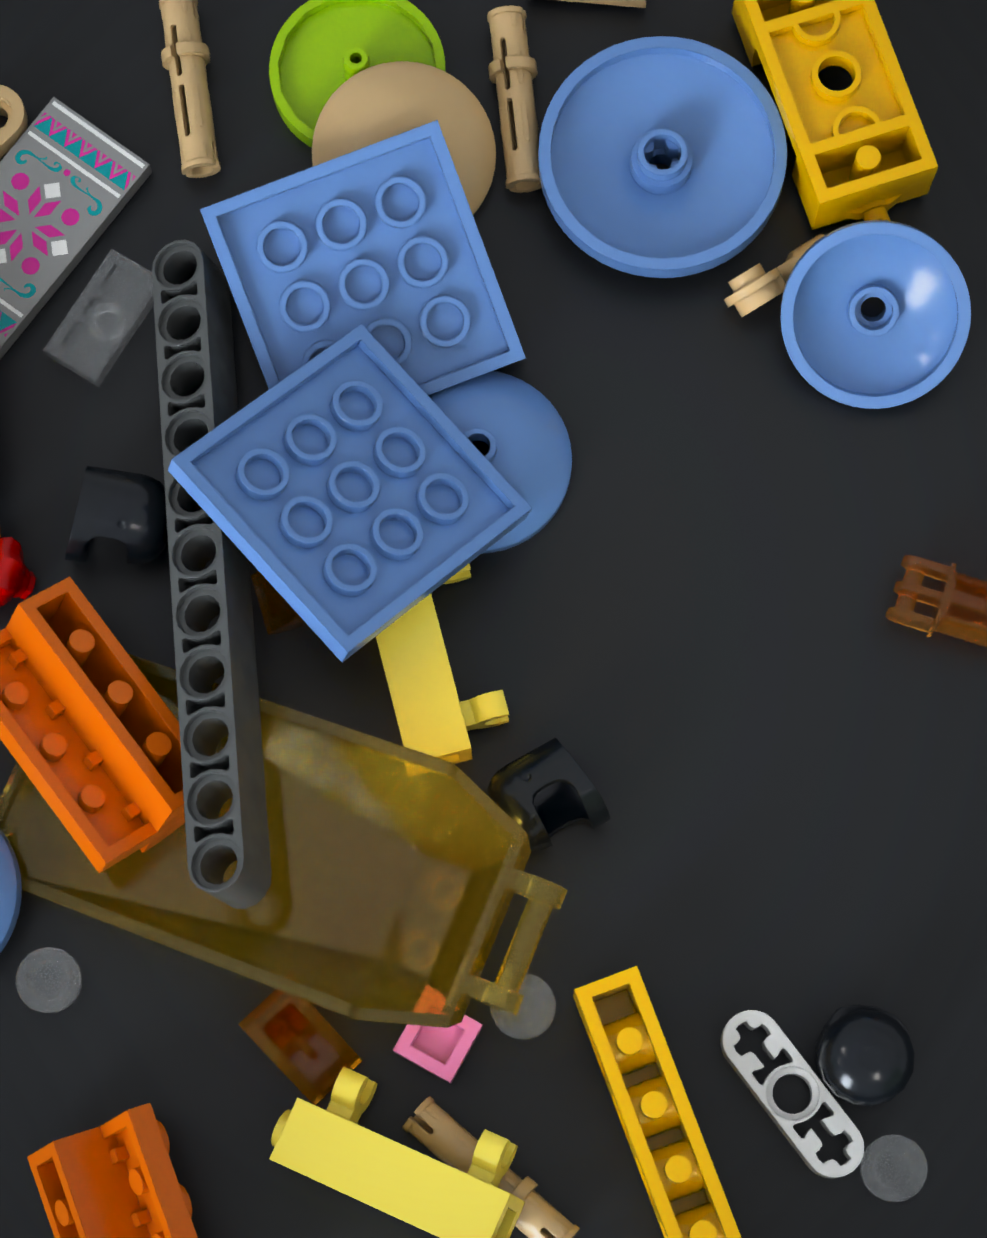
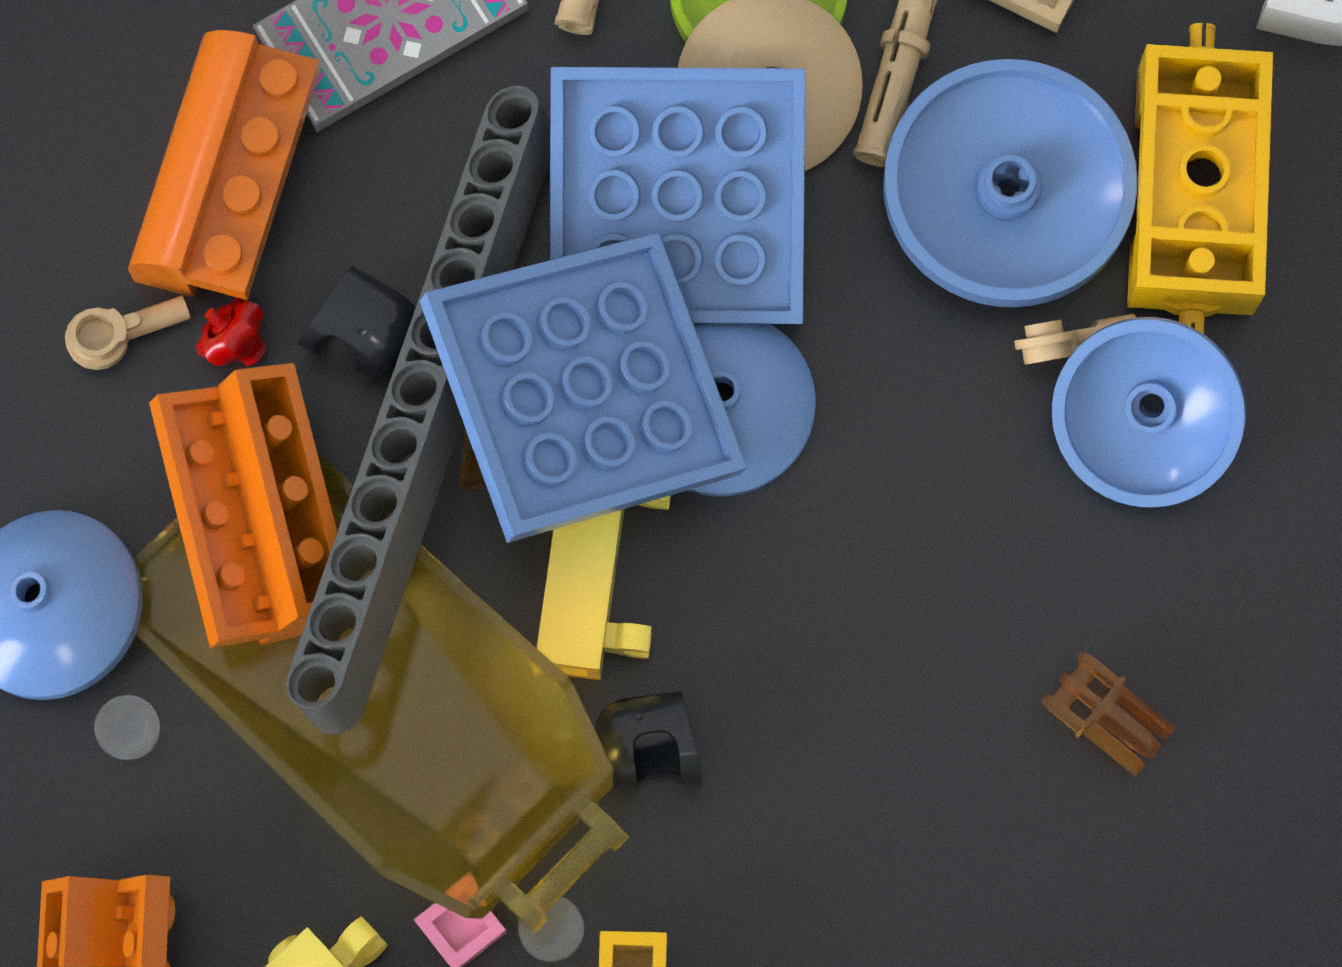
camera: 20 degrees right, 0 degrees up
clear plate [43,249,154,387] -> none
clear orange slope [238,978,363,1105] -> none

